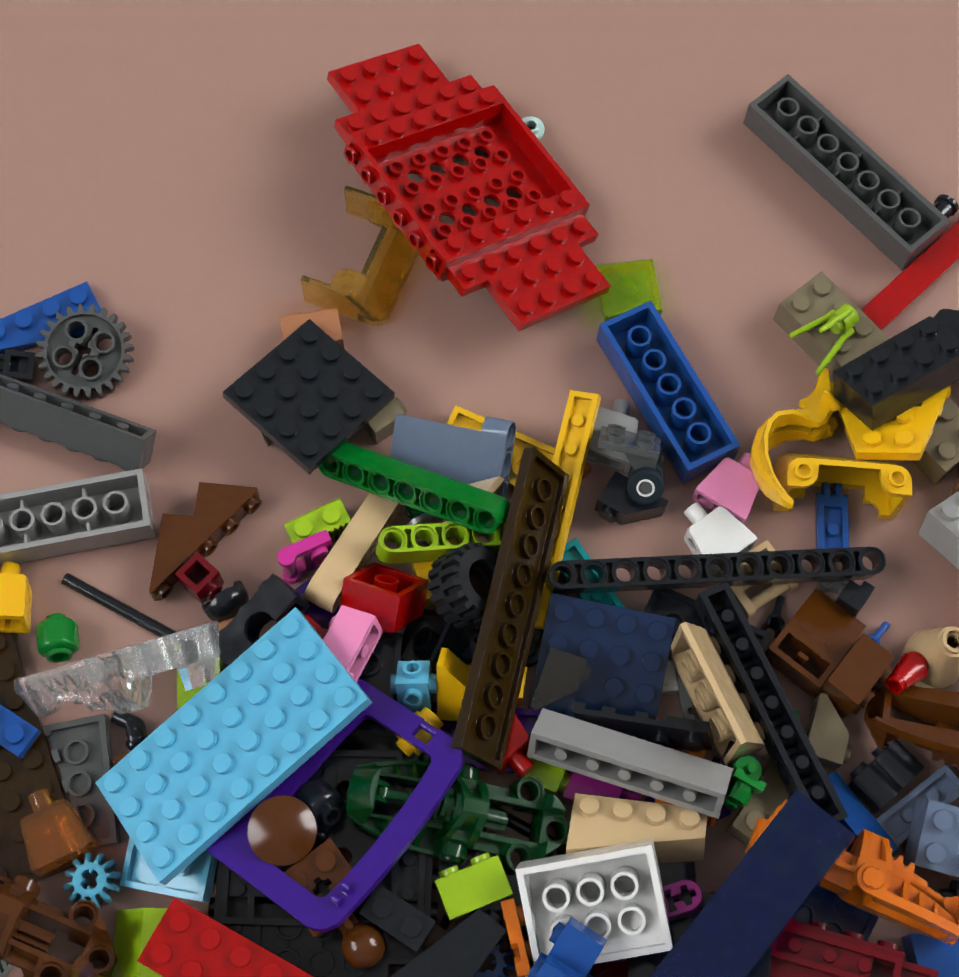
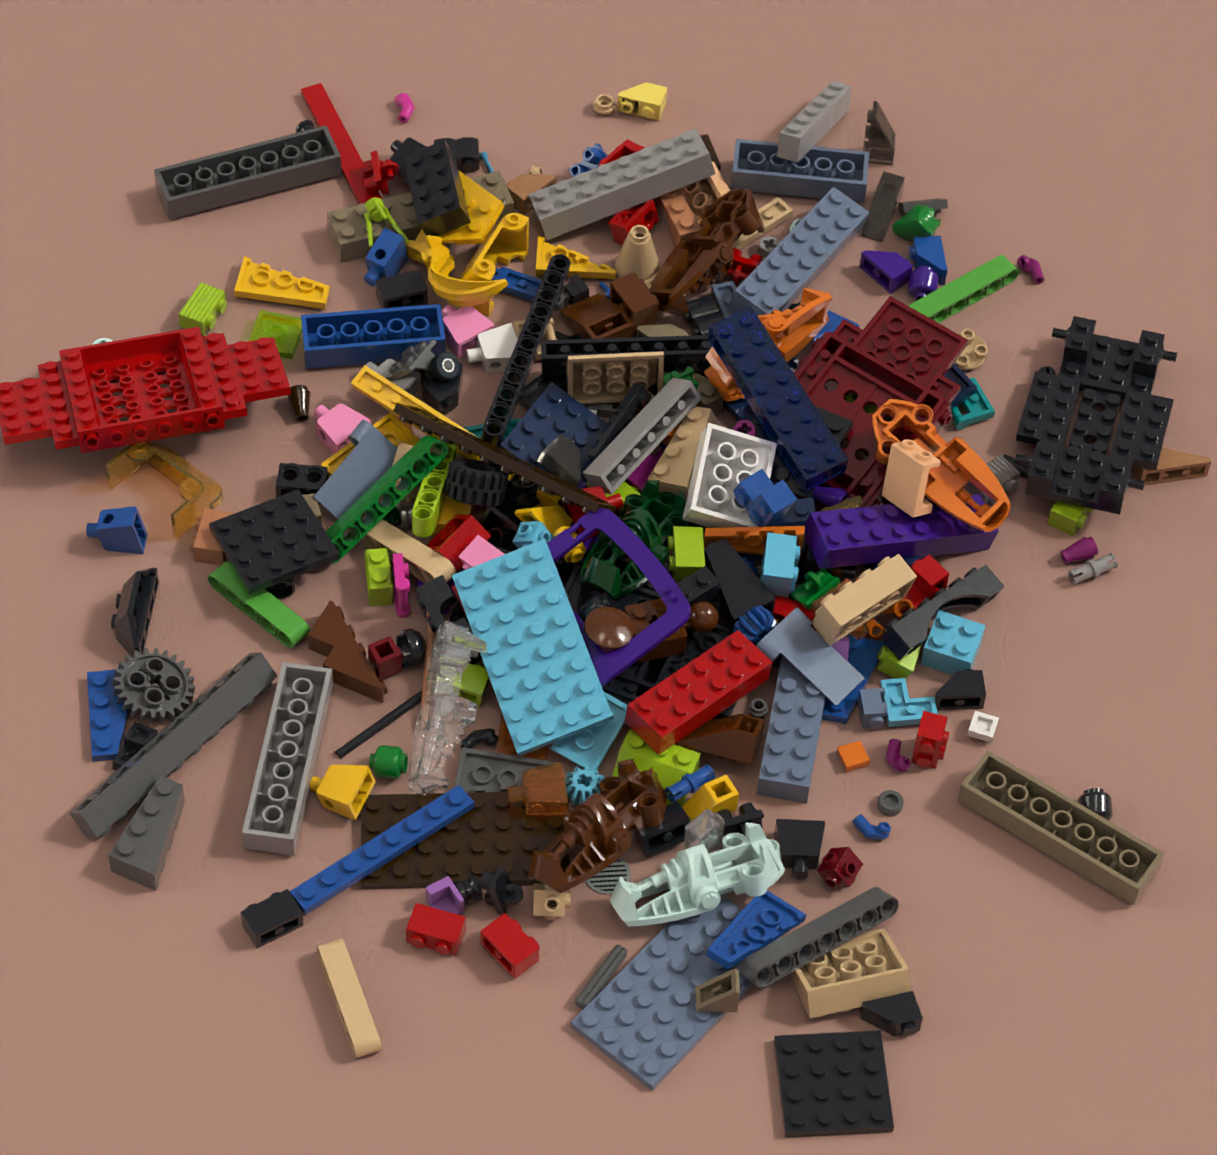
camera: 70 degrees left, 15 degrees down
red cone [885,651,929,694] -> none
none -> blue torso [86,507,148,554]
none -> black wedge [111,567,159,657]
none -> lime brick [178,282,227,336]
none -> bright green beam [207,561,310,649]
none -> yellow wing [234,256,330,309]
none -> black brick [276,463,328,504]
none -> dark brown cone [287,385,311,422]
none -> bright pink torso [314,404,371,454]
none -> red hips [361,150,399,196]
none -> blue torso [363,228,408,286]
none -> black brick [376,270,428,309]
none -> yellow wing [536,236,616,279]

